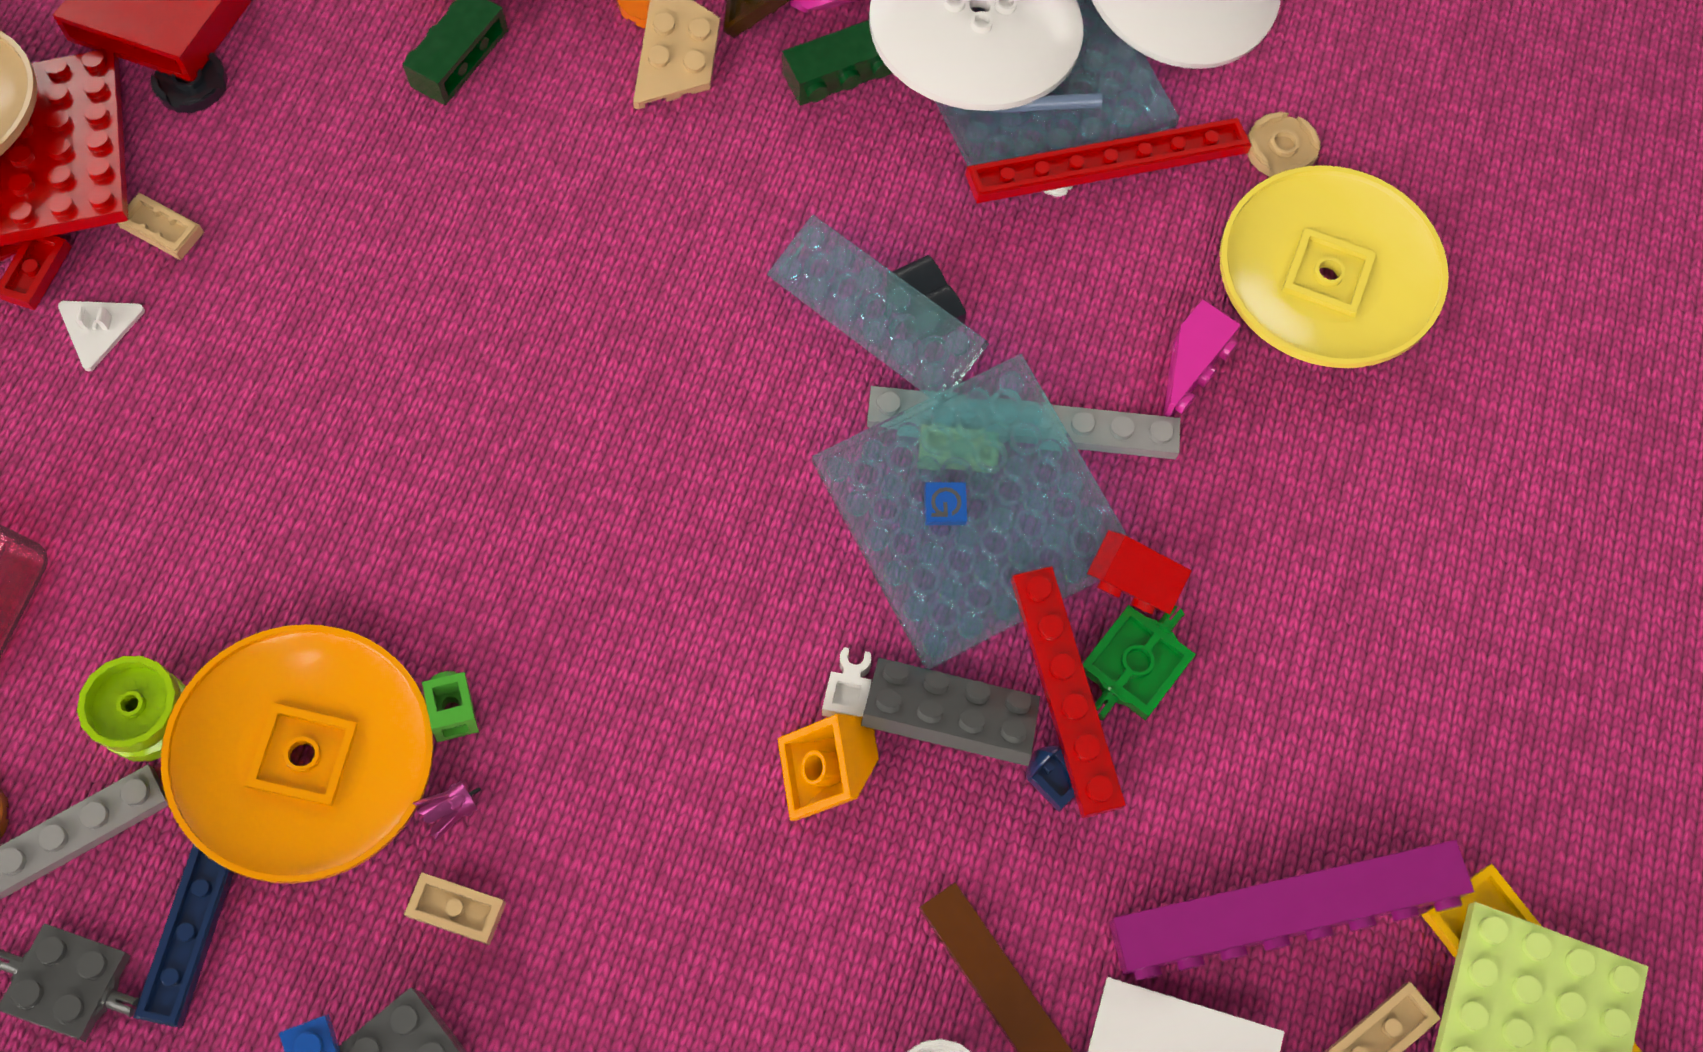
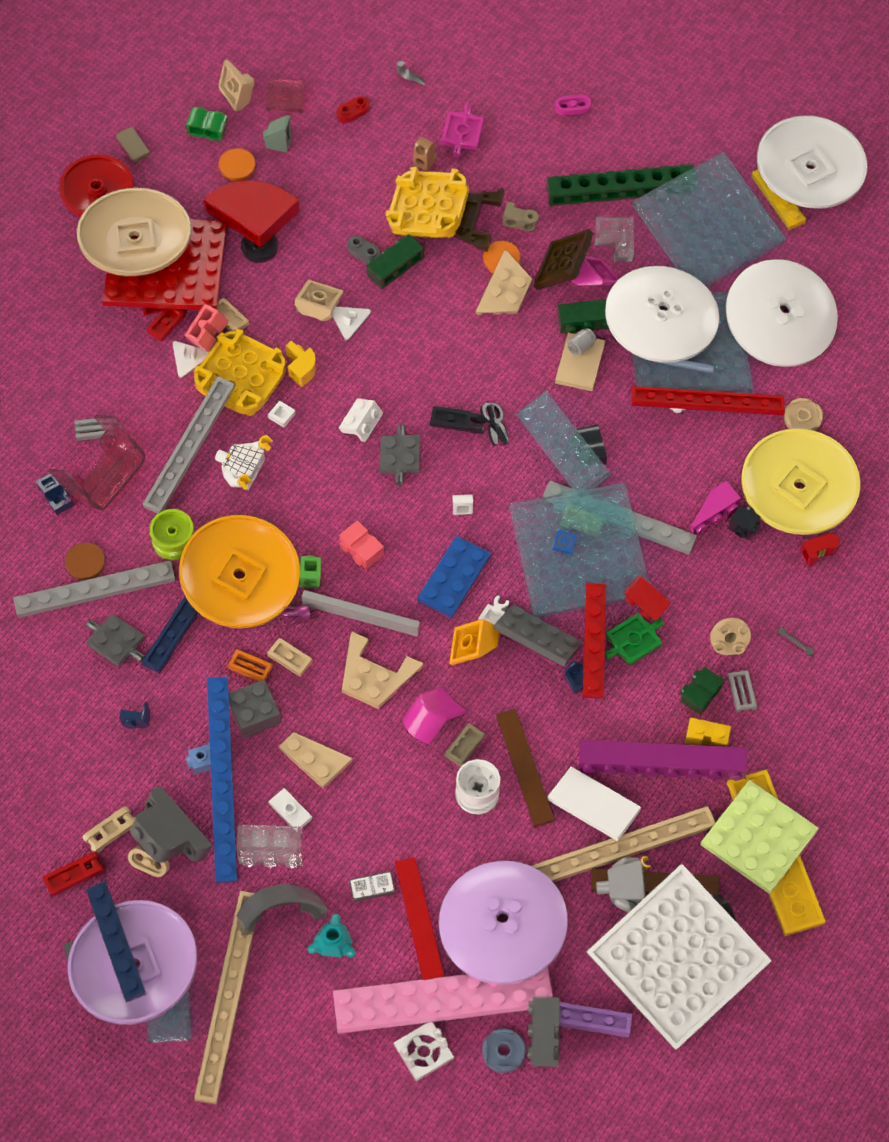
camera: 20 degrees right, 5 degrees down
none -> light grey plate [143,376,235,514]
none -> coral brick [184,304,229,352]
none -> yellow plate [194,329,286,416]
none -> white torso [215,435,273,490]
none -> orange tile [228,649,273,681]
none -> white plate [268,401,295,427]
none -> yellow brick [286,341,316,387]
none -> tan slope [294,279,343,321]
none -> light grey tile [302,590,420,637]
none -> white piece [333,307,371,340]
none -> white bracket [339,398,383,442]
none -> coral brick [339,520,384,570]
none -> tan wing [342,632,423,709]
none -> dark grey plate [347,236,381,264]
none -> dark grey plate [380,424,421,486]
none -> dark pink piece [403,687,466,744]
none -> blue plate [417,536,491,619]
none -> black hinge [430,406,485,434]
none -> dark tan plate [445,723,485,767]
none -> white brick [452,494,473,515]
none -> black piece [480,403,508,446]
none -> tan tile [555,332,605,392]
none -> light grey brick [568,328,596,356]
none -> dark green brick [680,667,725,715]
none -> yellow brick [684,718,731,747]
none -> tan plate [710,618,751,655]
none -> light grey tile [727,670,757,713]
none -> black brick [728,505,761,540]
none -> dark grey hinge [778,627,814,656]
none -> red leg [800,533,840,567]

